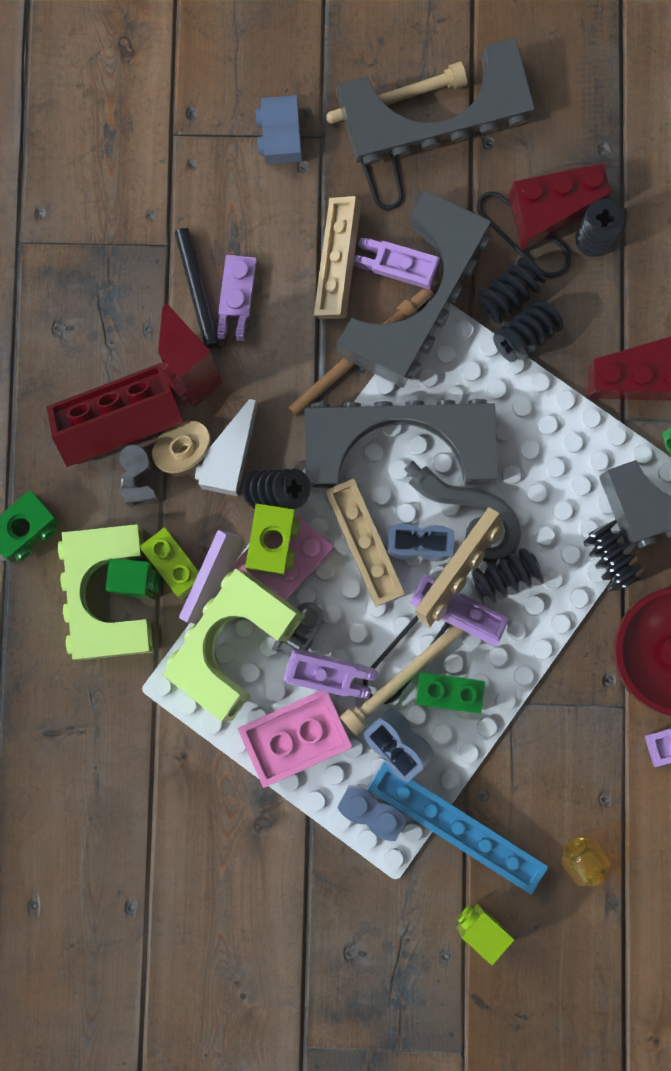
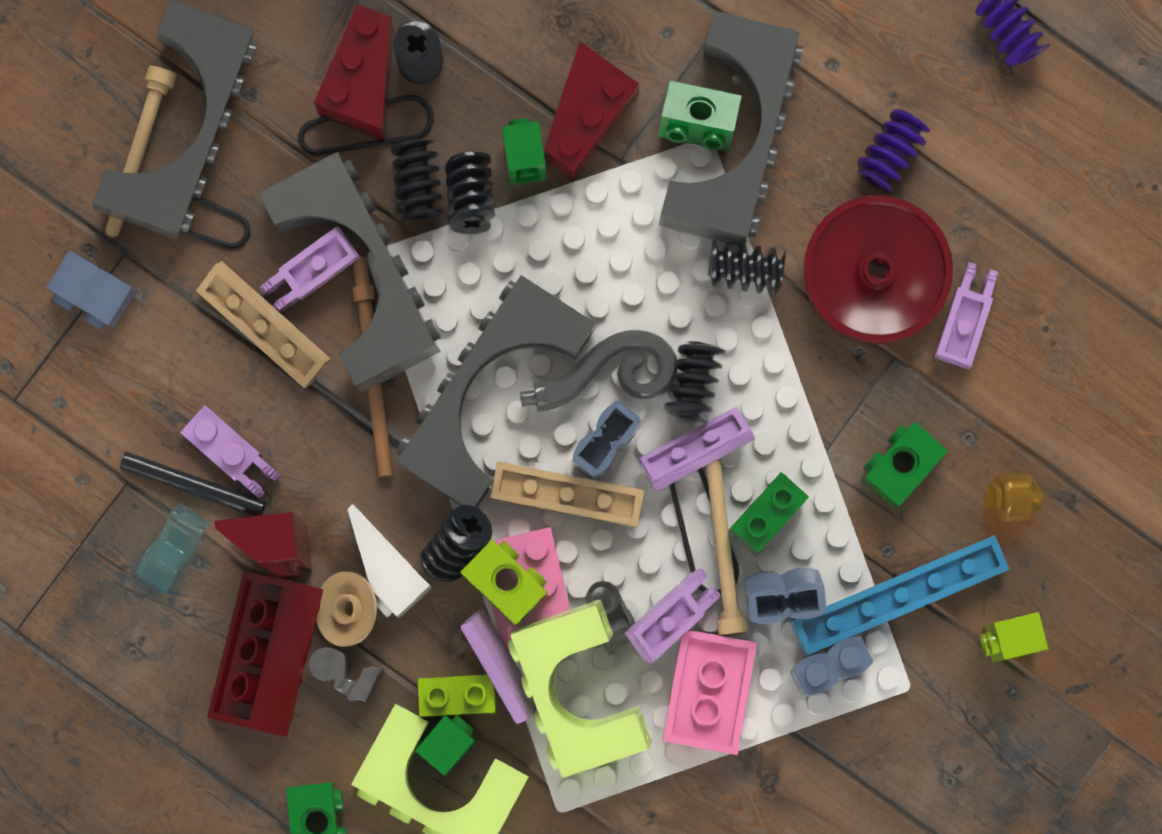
camera: 60 degrees left, 0 degrees up
tan plate [415,507,503,628] -> none
none -> clear light blue slope [135,503,210,595]
none -> green brick [502,118,546,186]
none -> green brick [862,421,948,510]

